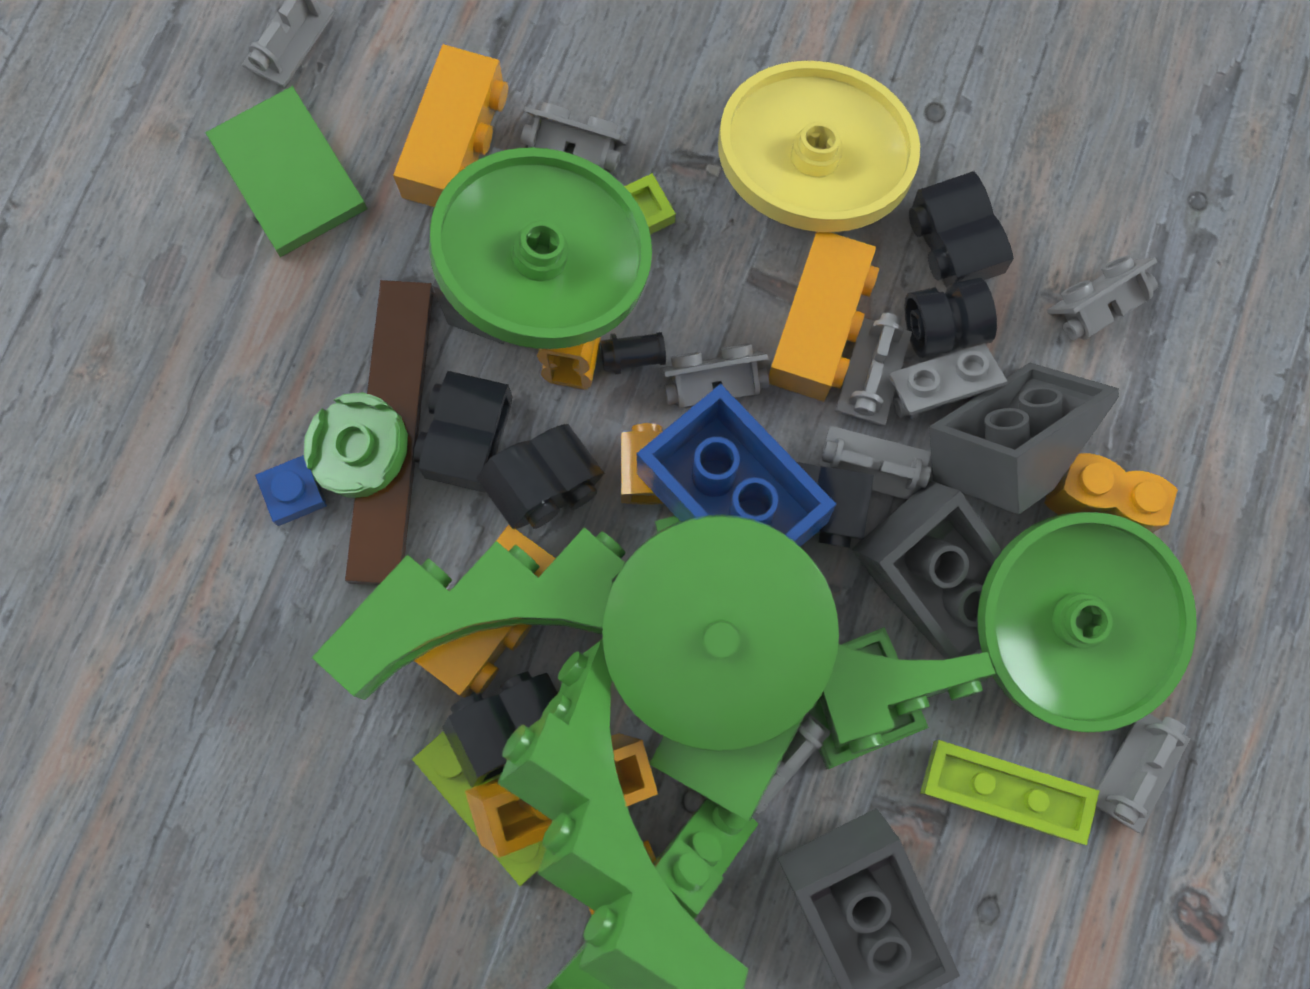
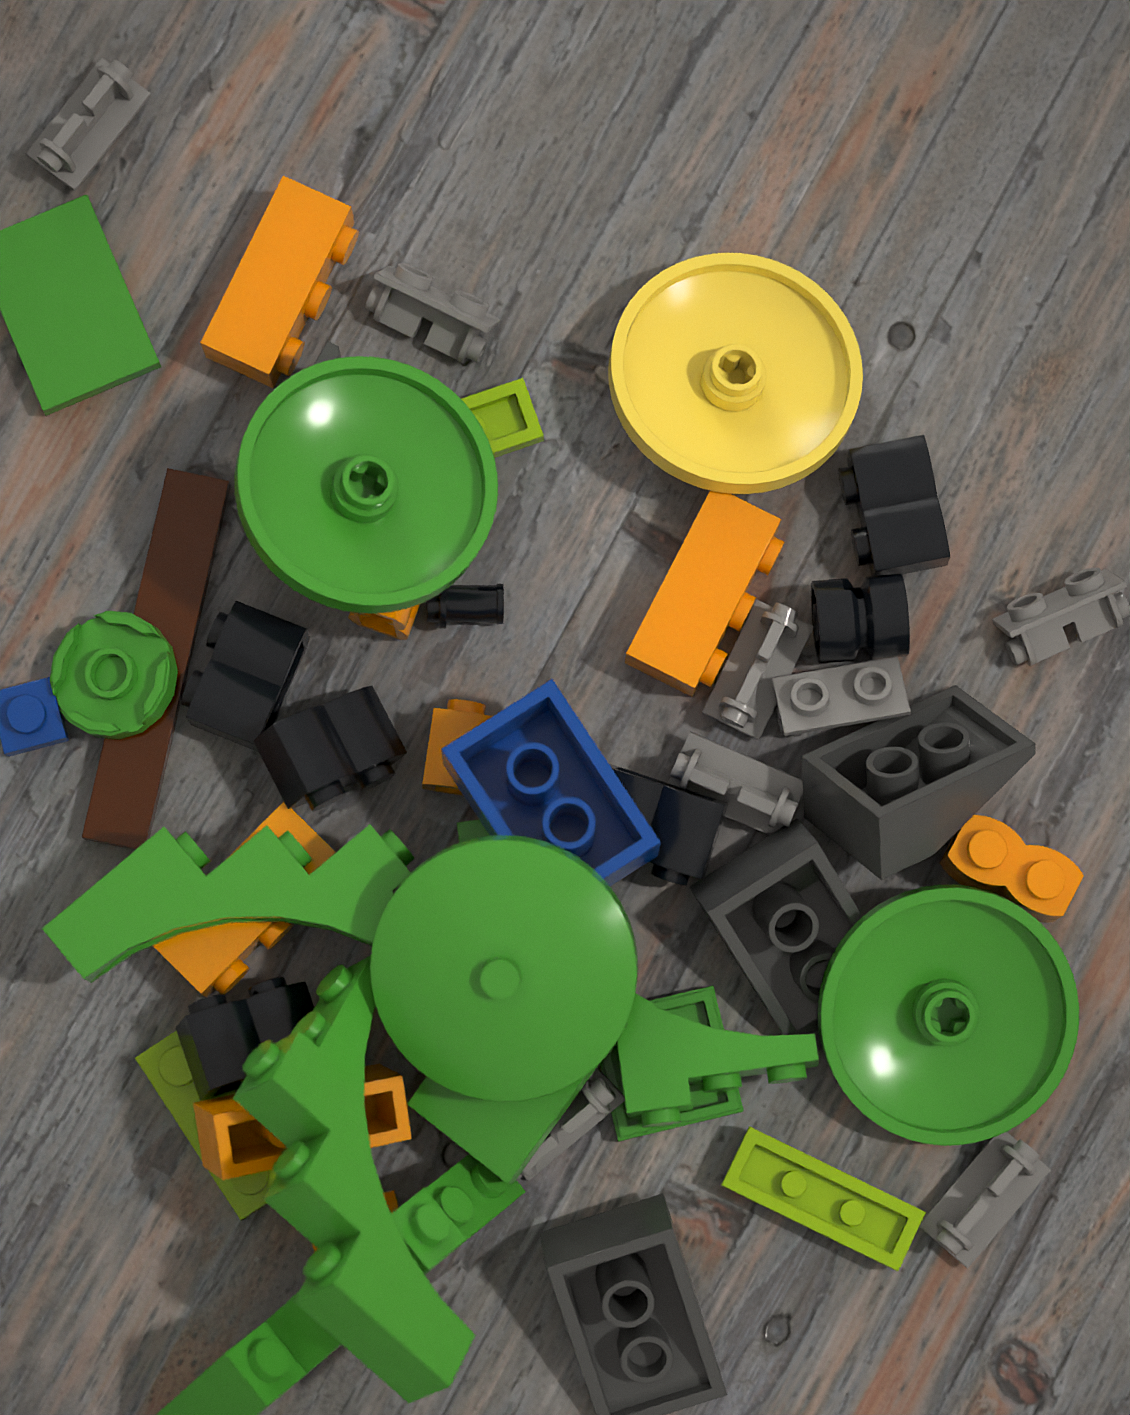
camera: 10 degrees right, 5 degrees up
light grey hinge [660,344,769,408] -> none

